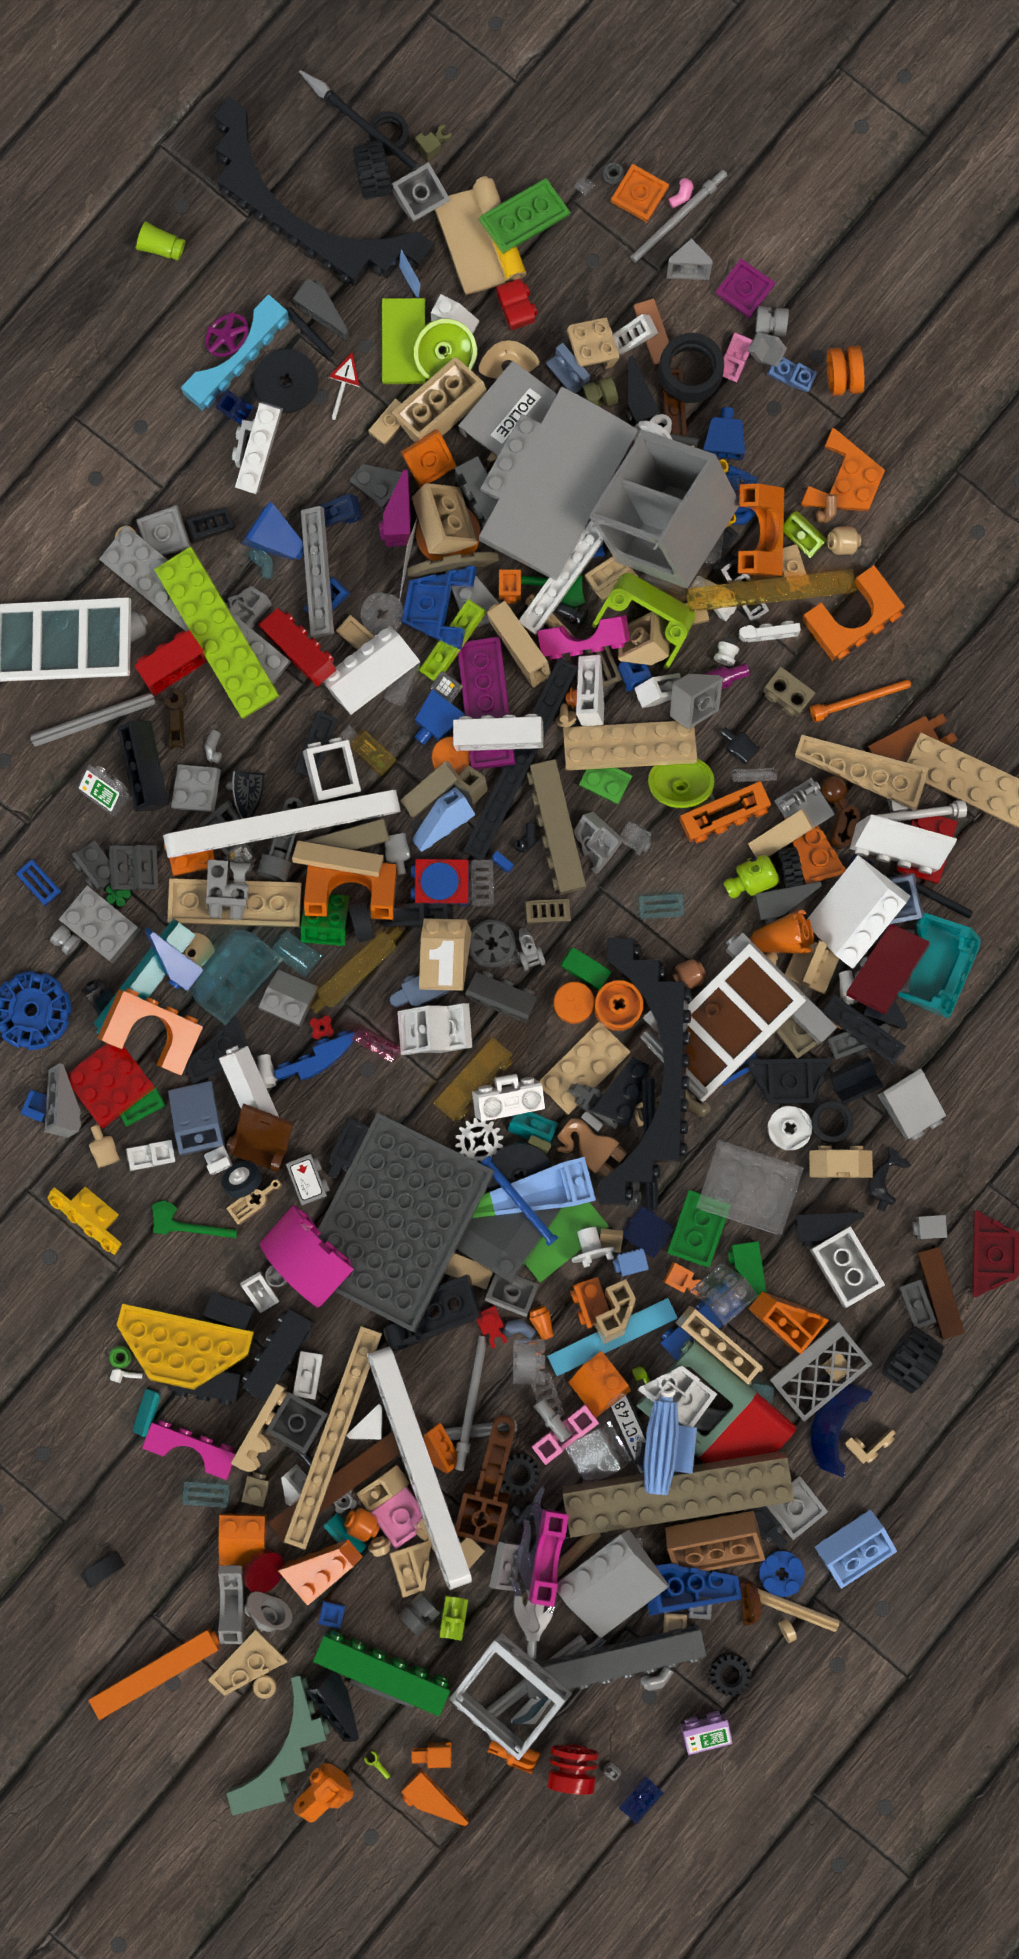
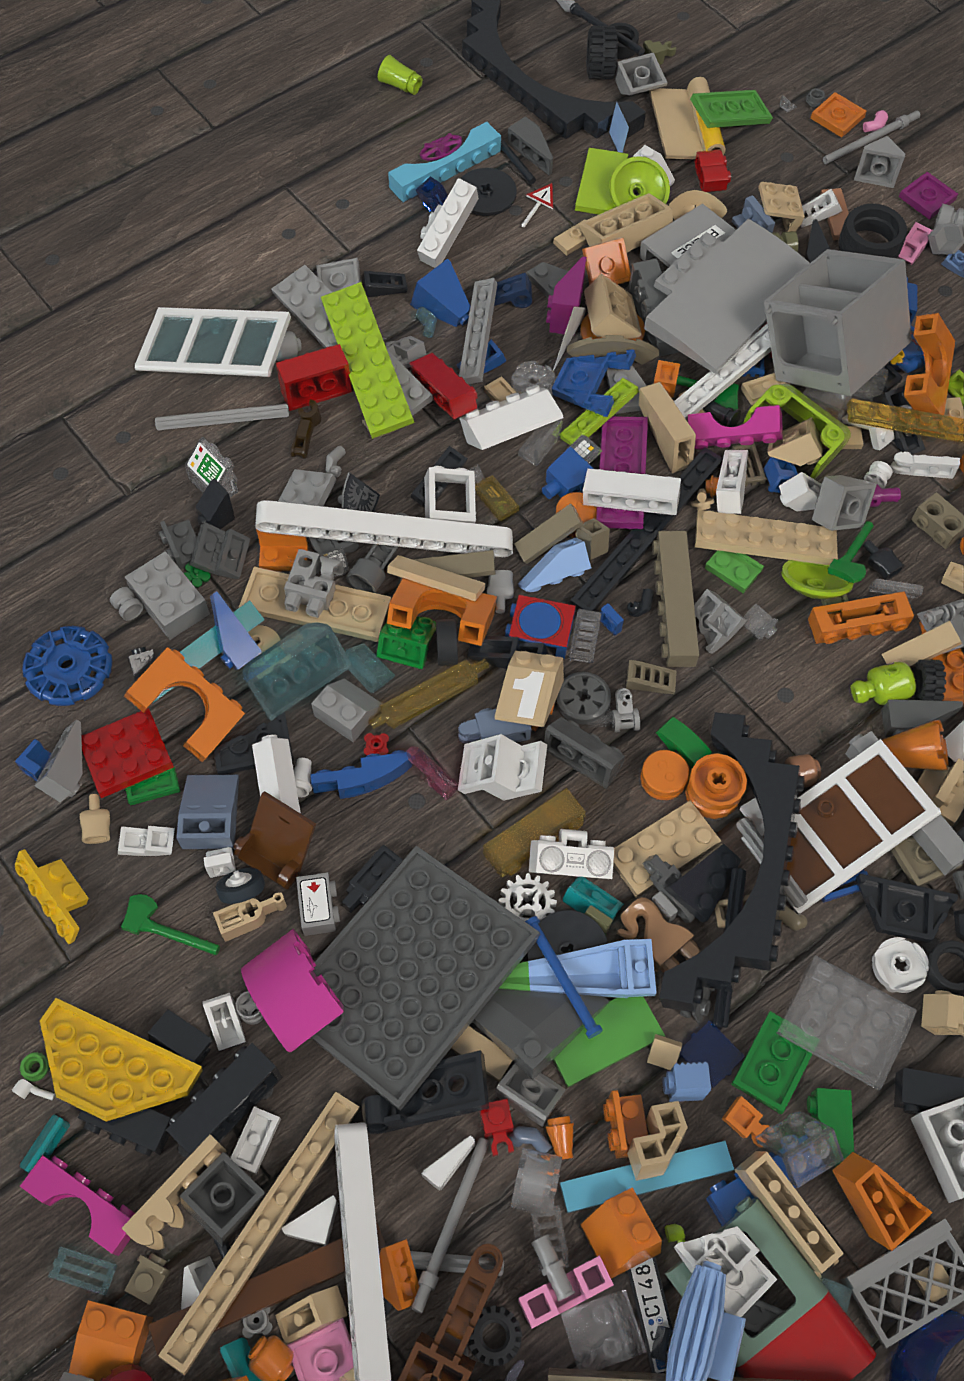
camera: 10 degrees right, 20 degrees down
blue tile [16,859,62,906] -> none
black brick [117,721,169,812] -> none
white piece [572,1227,615,1268] -> none
clear light blue tile [639,894,684,919] -> none
none -> black slope [196,478,235,529]
none -> white slope [421,1136,475,1191]
none -> green piece [828,521,874,583]

